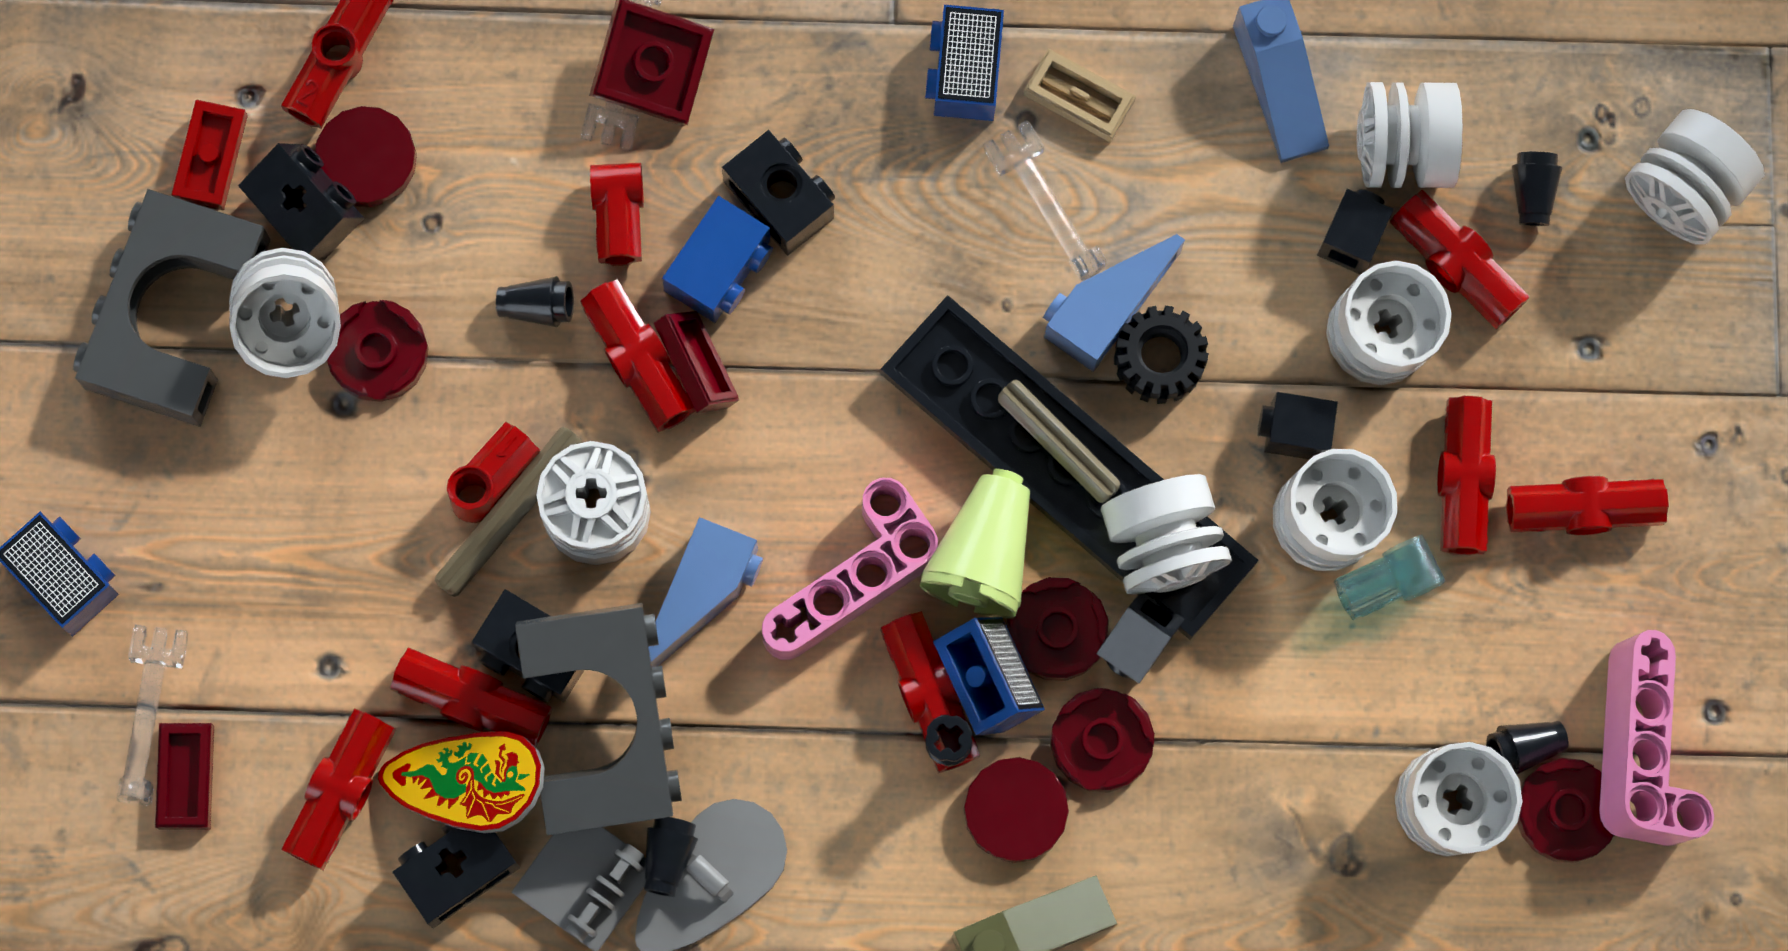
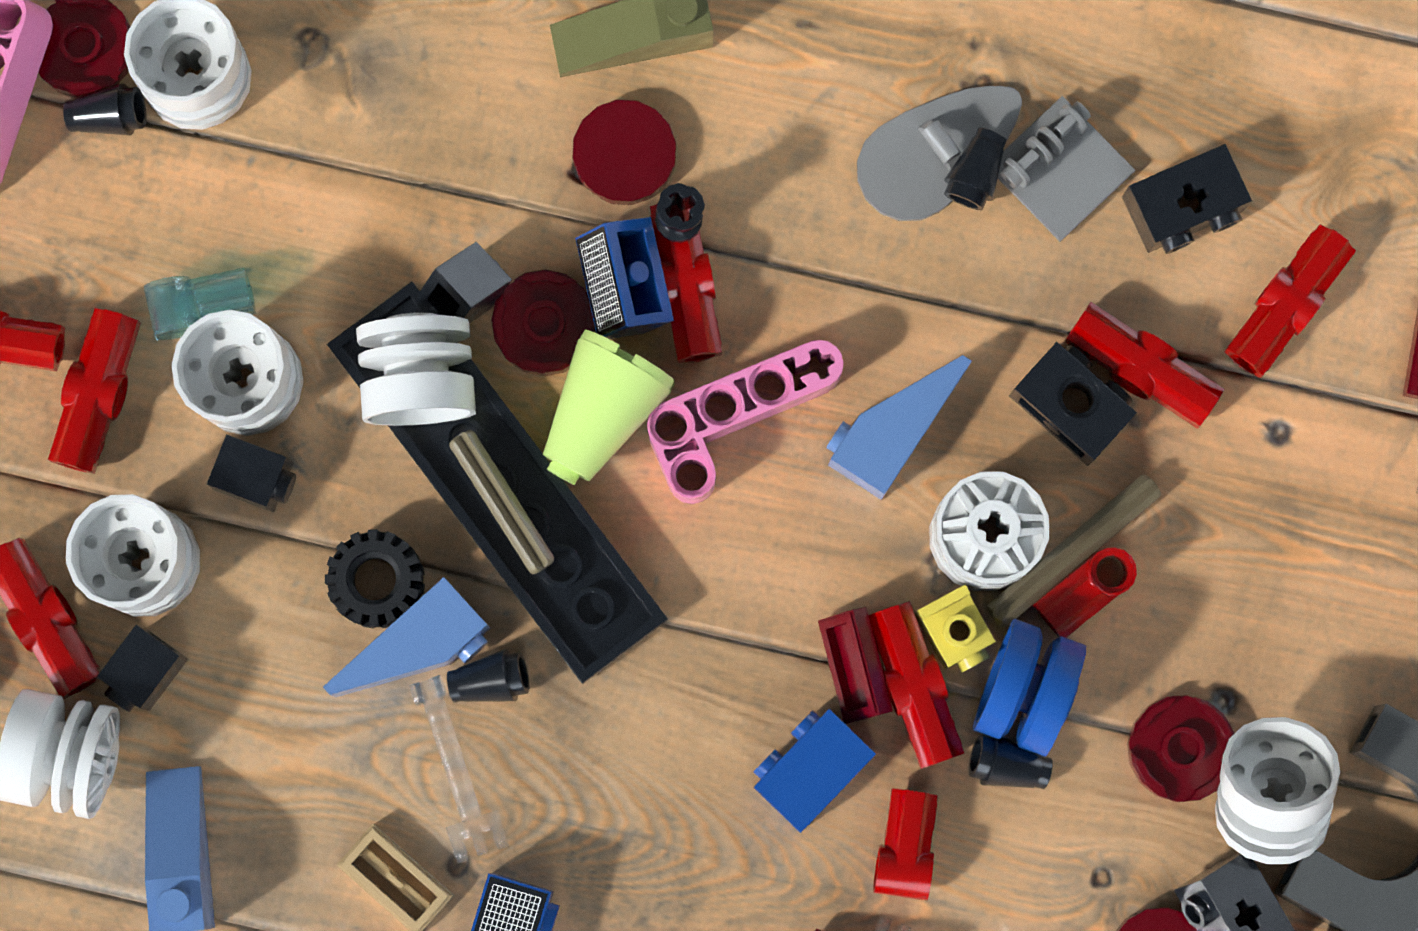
camera: 165 degrees left, 5 degrees up
shield [378,732,545,834] -> none
dark grey arch [515,603,682,835] -> none
black brick [722,130,835,256] -> none
dark red tile [1050,688,1155,793] -> none
none -> black cone [447,649,530,703]
none -> light yellow brick [915,584,996,673]
none -> blue wheel [973,619,1086,757]

